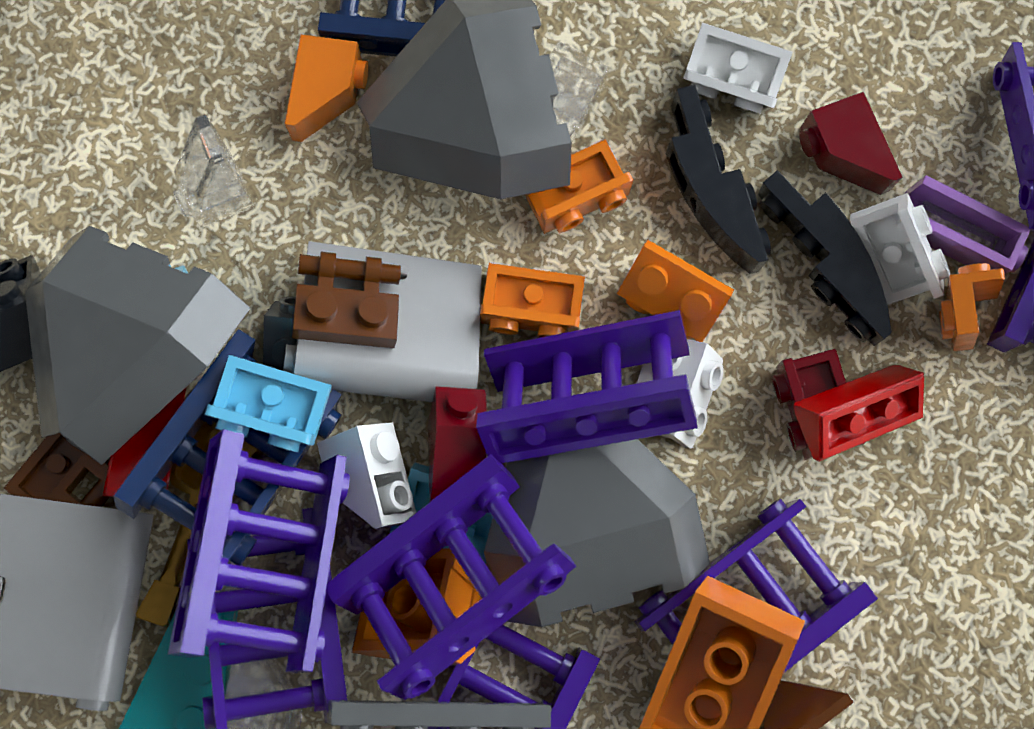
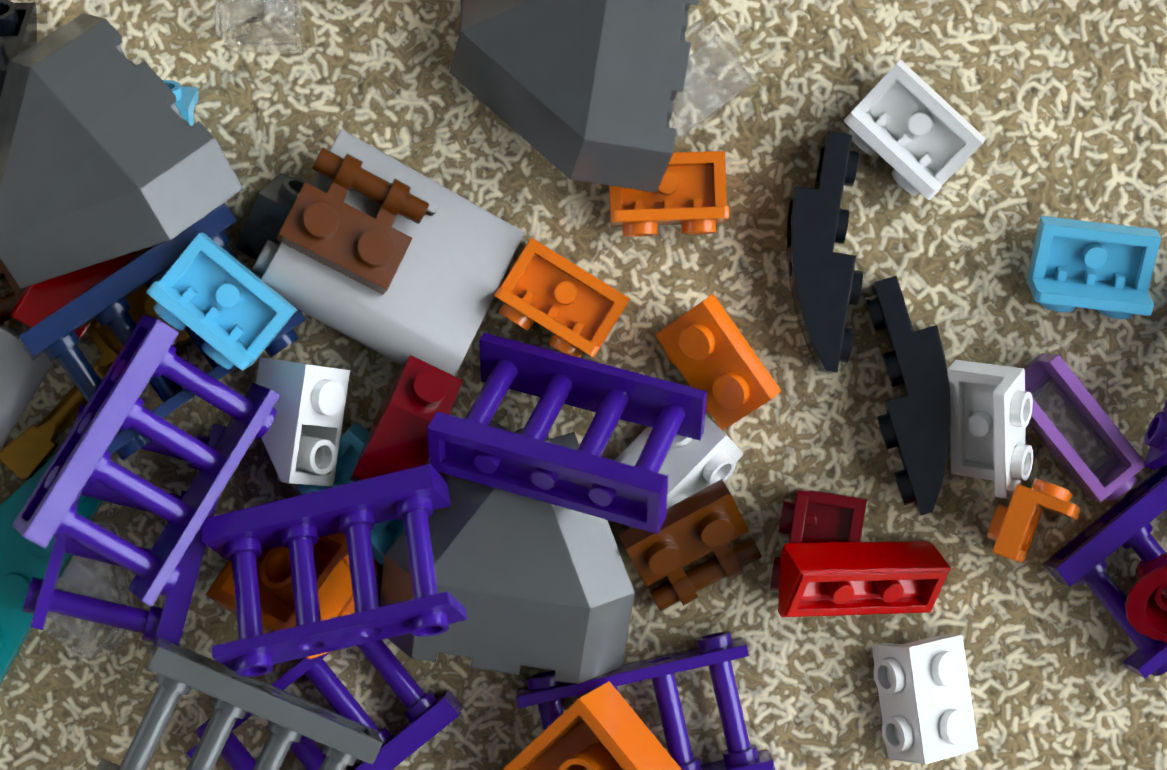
camera: 25 degrees right, 10 degrees up
dark red slope [799,91,903,195] -> none
none -> reddish brown plate [618,479,762,612]
none -> white bracket [872,634,978,764]
none -> medium azure bracket [1027,216,1161,319]

